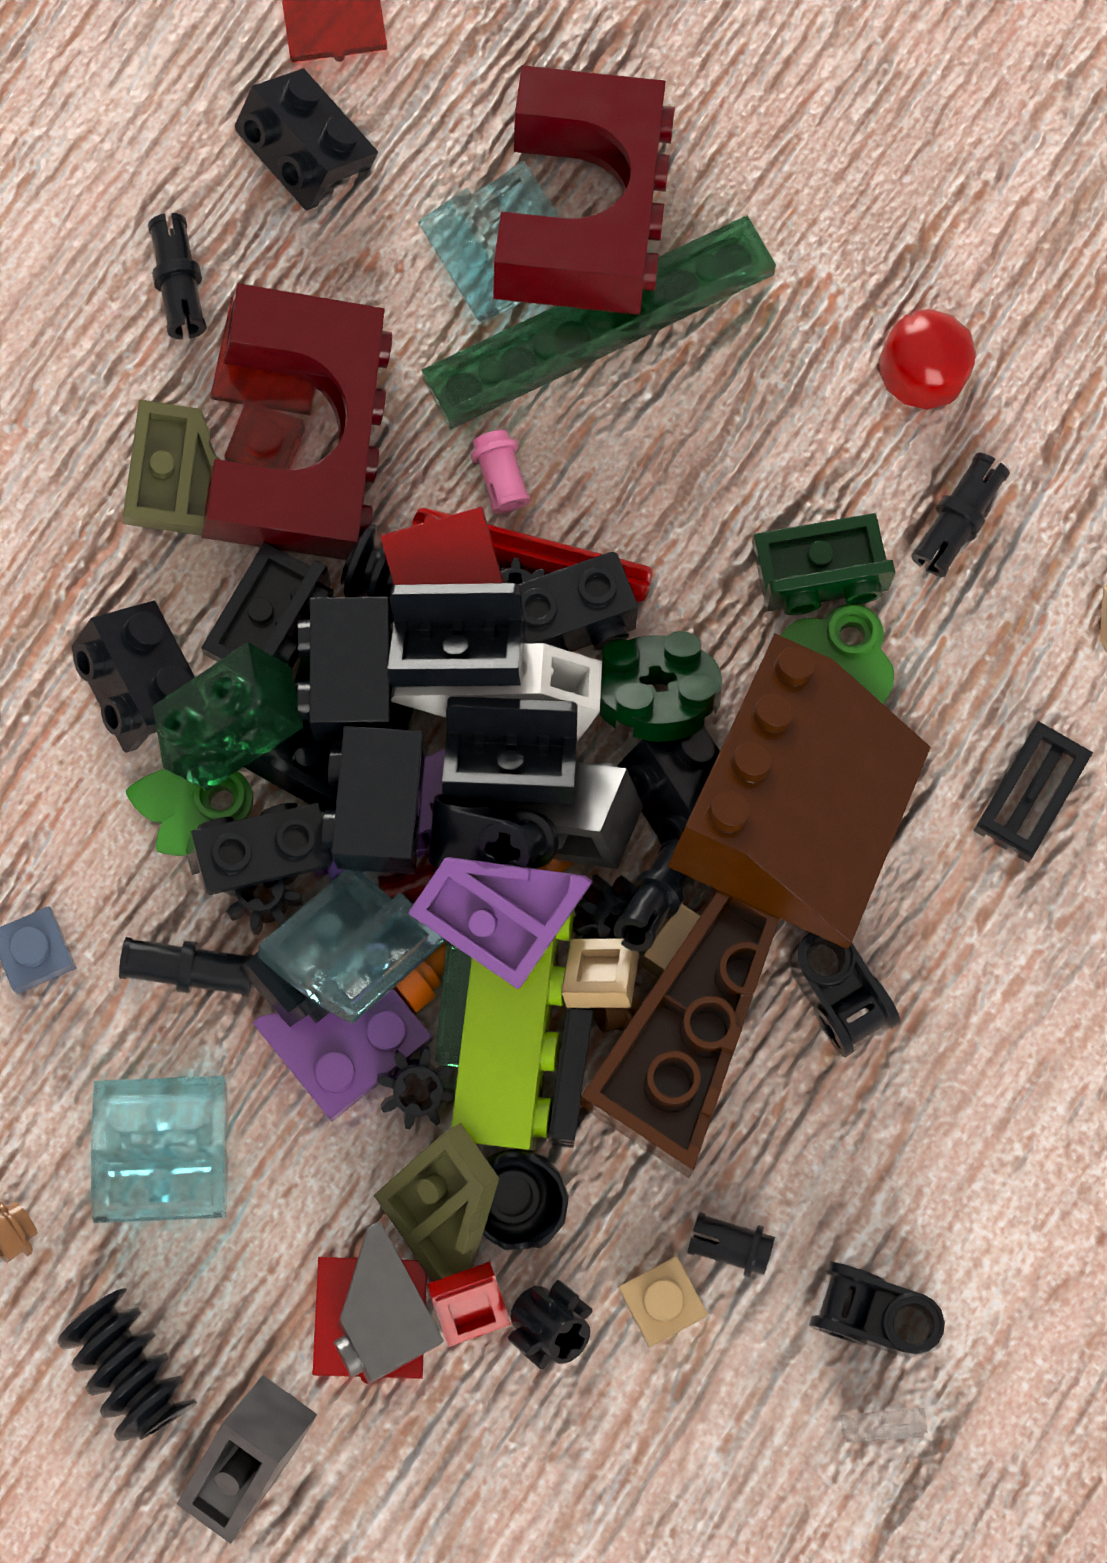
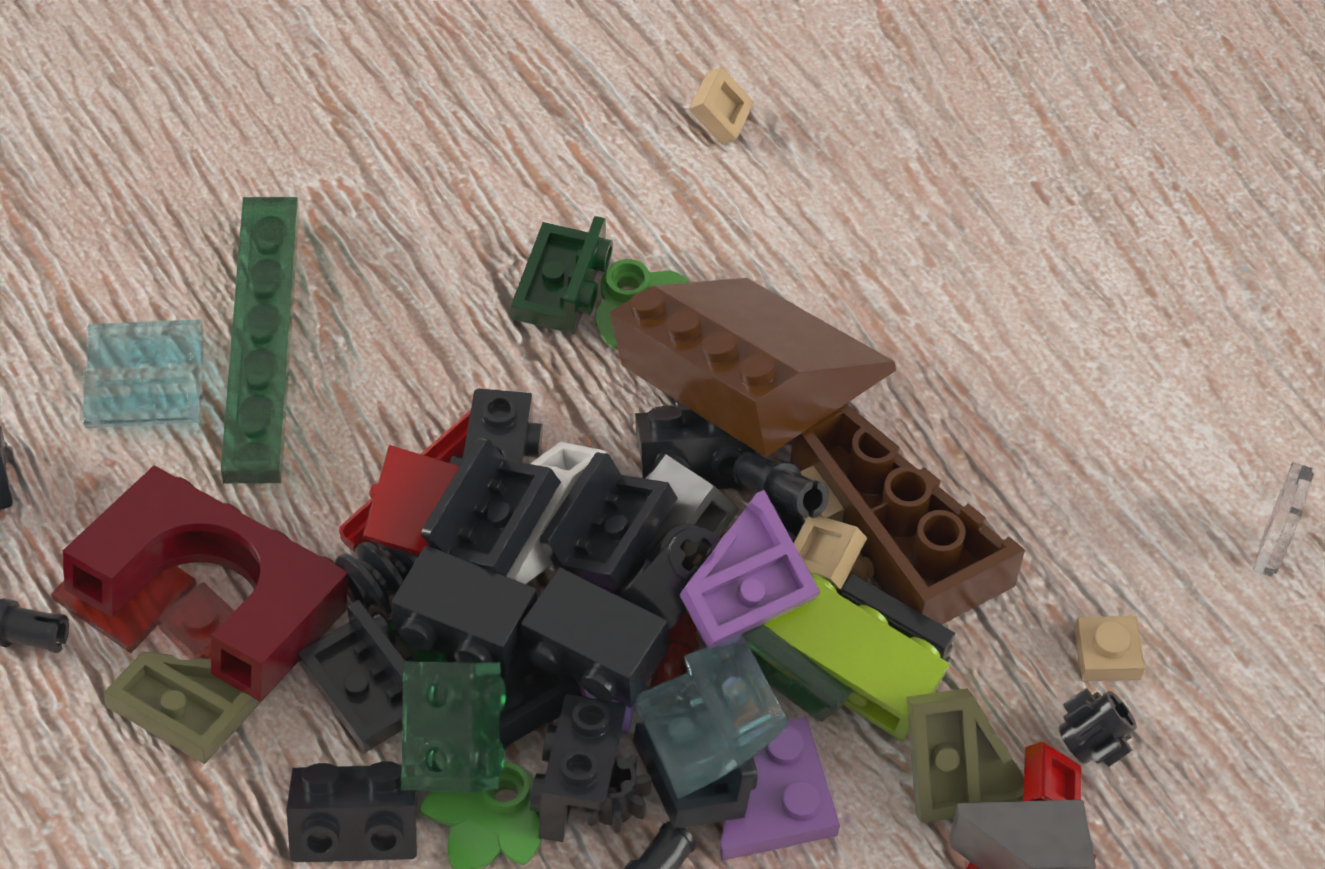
camera: 65 degrees left, 20 degrees down
black gear [377,1045,455,1130] -> none
bright pink pin [471,430,531,514] -> none
black hair [483,1149,569,1250] -> none
dark red arch [493,65,675,315] -> none
dark green plate [599,631,722,742] -> none
black pin [687,1212,775,1278] -> none
black piece [790,932,901,1057] -> none
black piece [809,1261,945,1358] -> none
red hair [878,309,977,410] -> none
black pin [911,452,1010,577] -> none
black tile [973,721,1093,863] -> none

